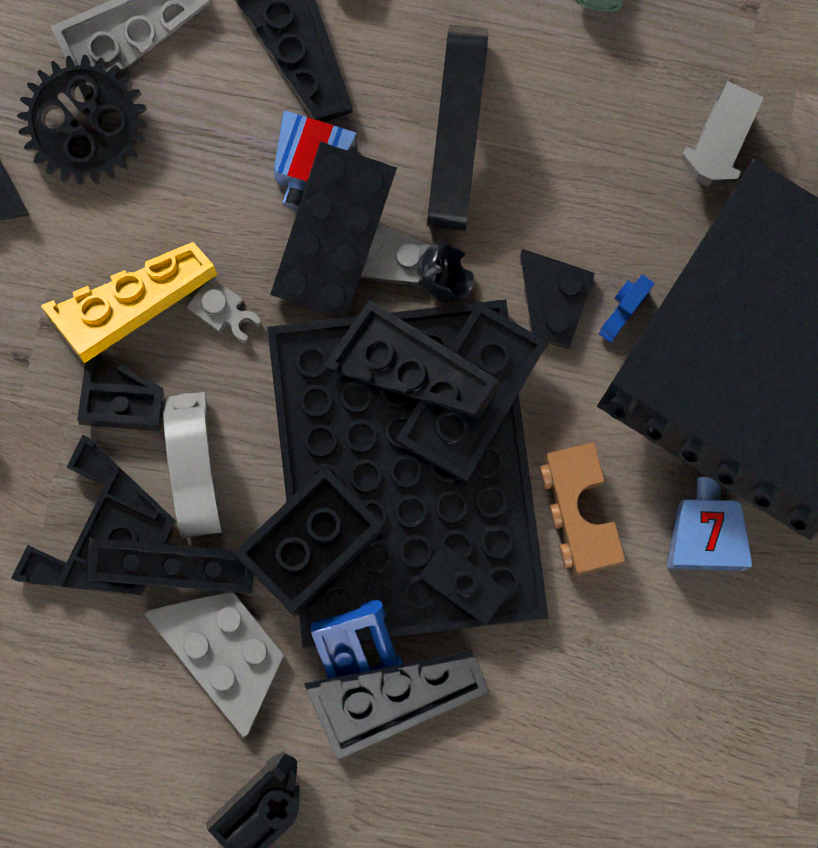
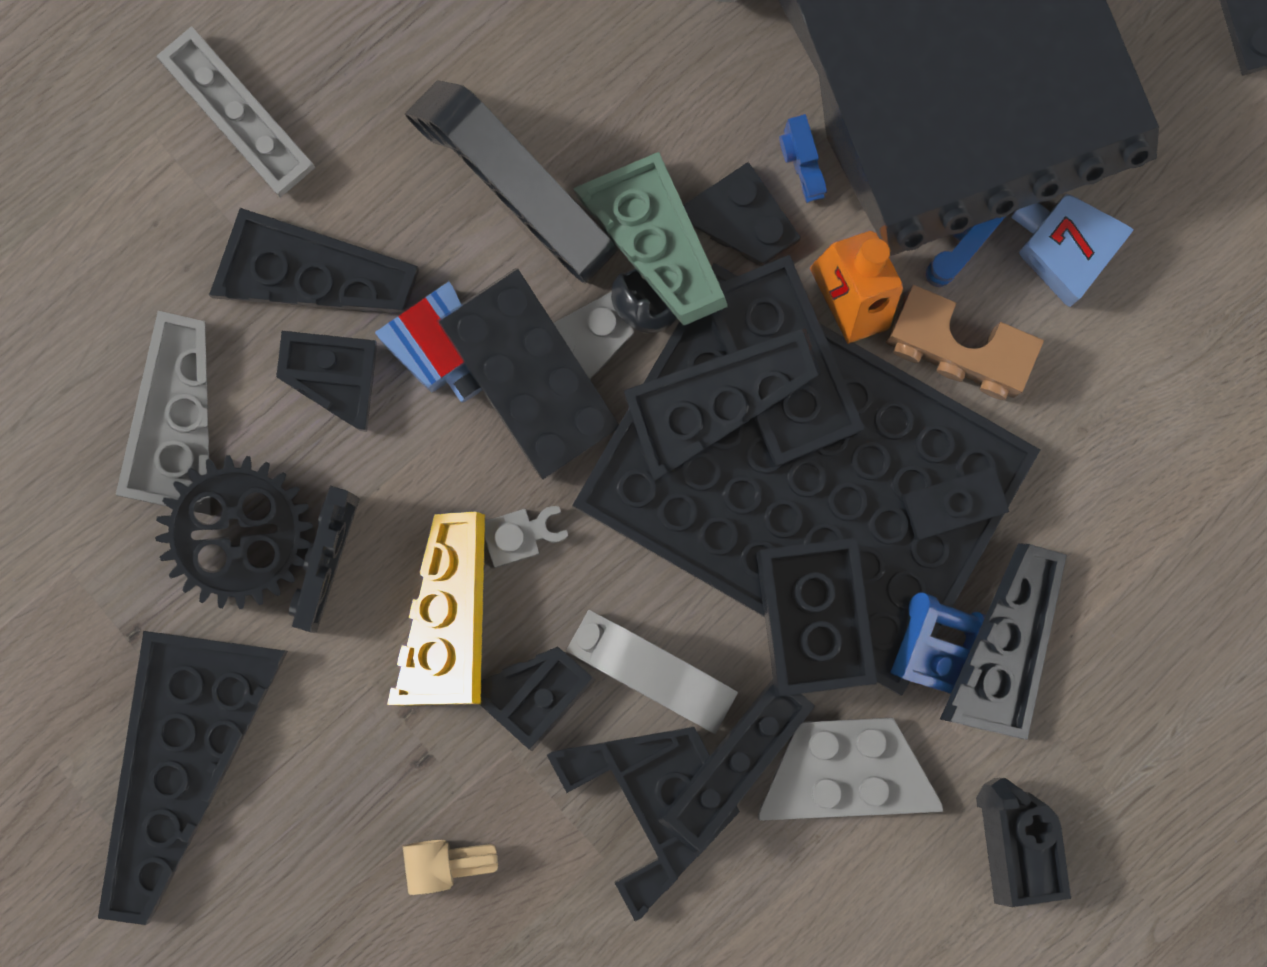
camera: 55 degrees left, 5 degrees up
none -> black wing [276,331,377,432]
none -> black wing [289,485,360,633]
none -> sand green wing [573,152,728,325]
none -> orange torso [810,231,903,344]
none -> blue plate [926,216,1006,287]

